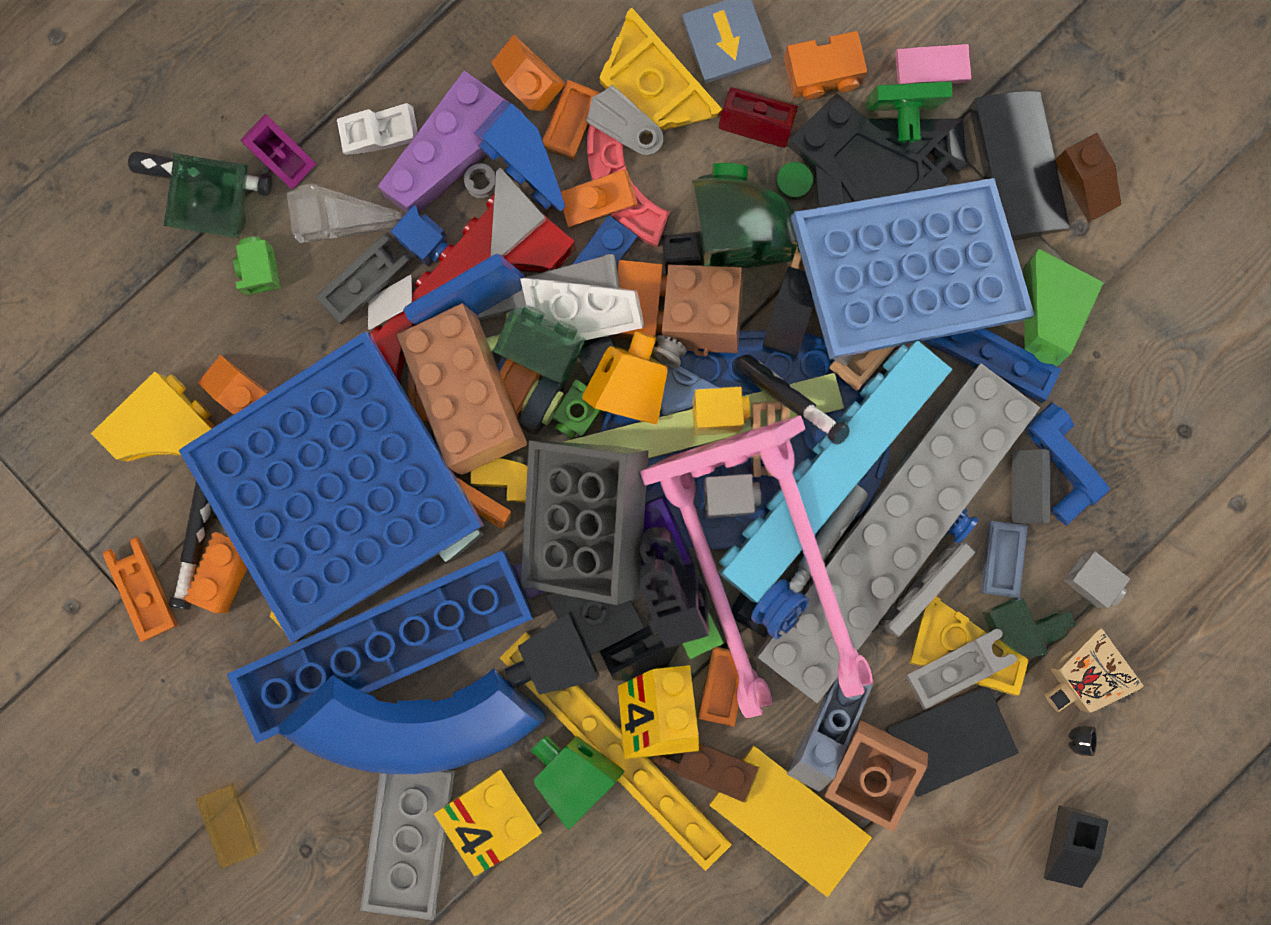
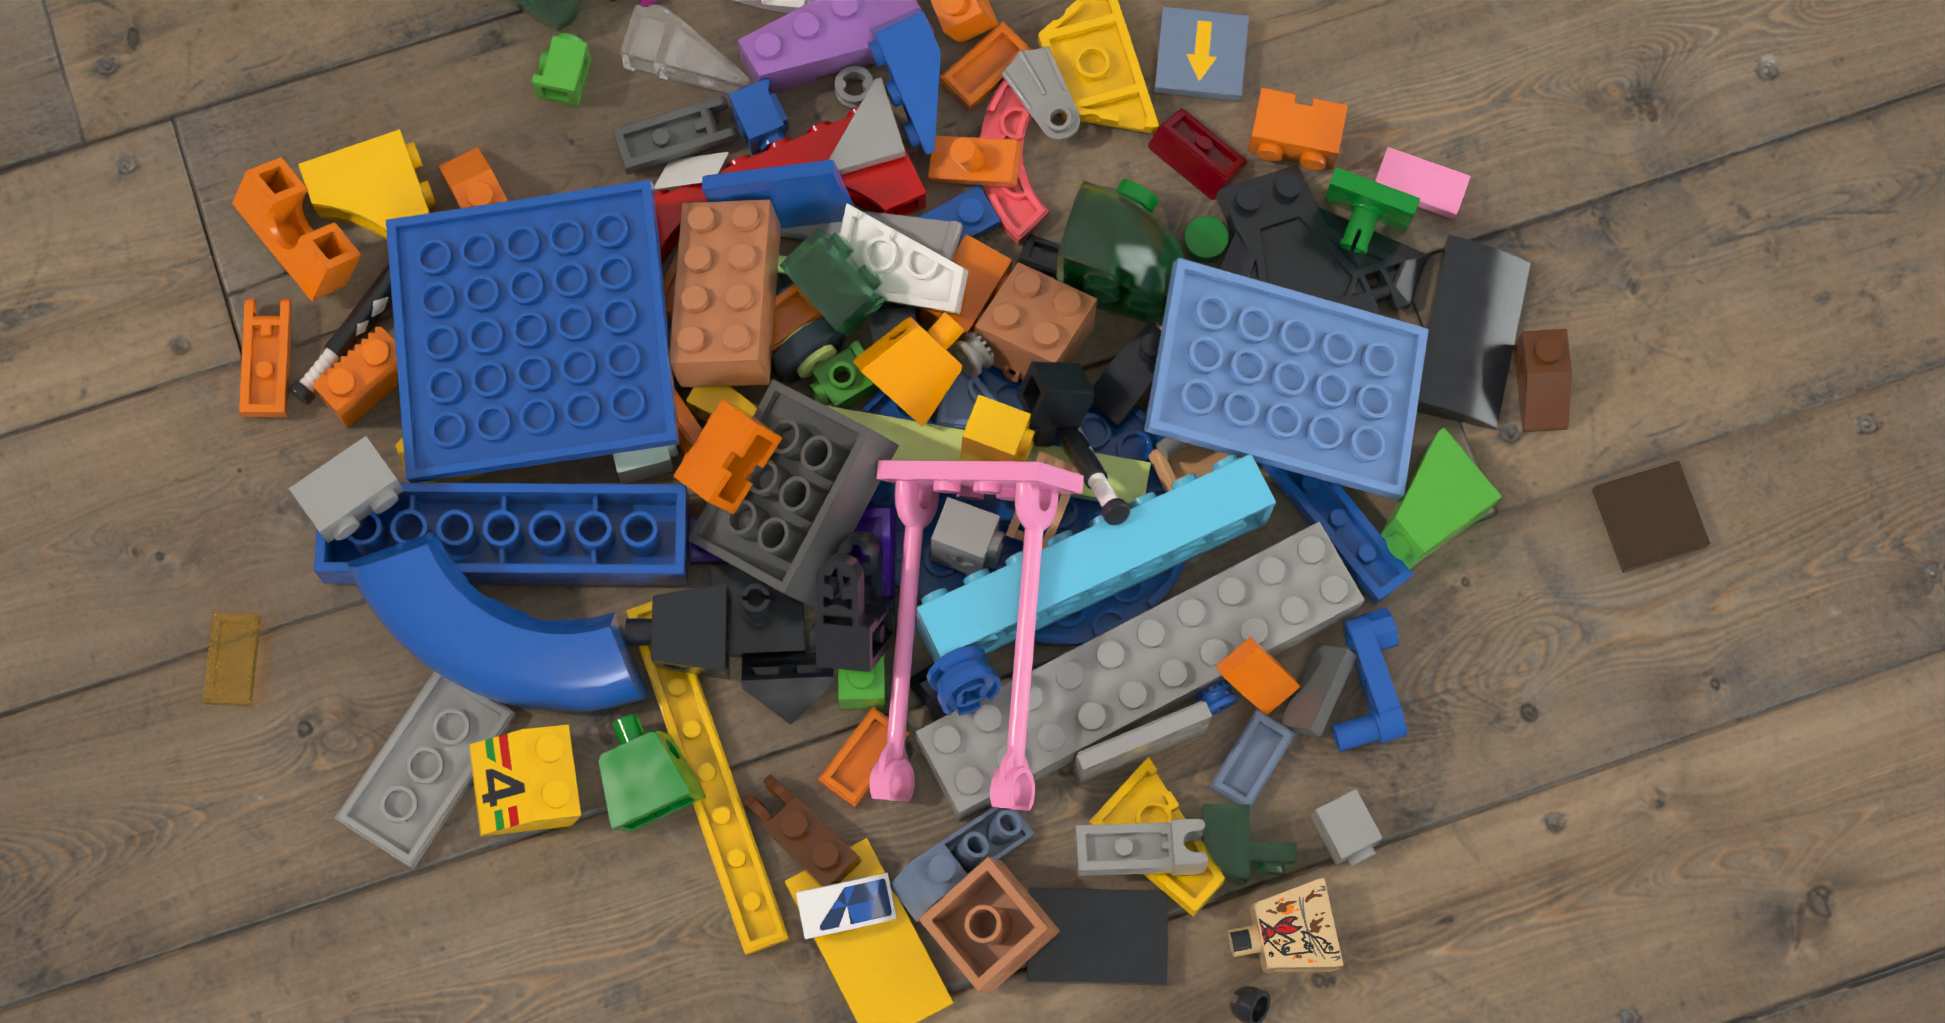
camera: 20 degrees right, 10 degrees down
yellow slope [618,665,699,759] -> none
light grey piece [789,485,868,593] -> none
none -> orange arch [232,157,361,301]
none -> light grey brick [288,436,404,543]
none -> orange brick [673,399,783,515]
none -> slope [796,872,897,939]
none -> black brick [1016,361,1095,447]
none -> orange tile [1216,636,1301,715]
none -> dark brown tile [1592,461,1710,573]

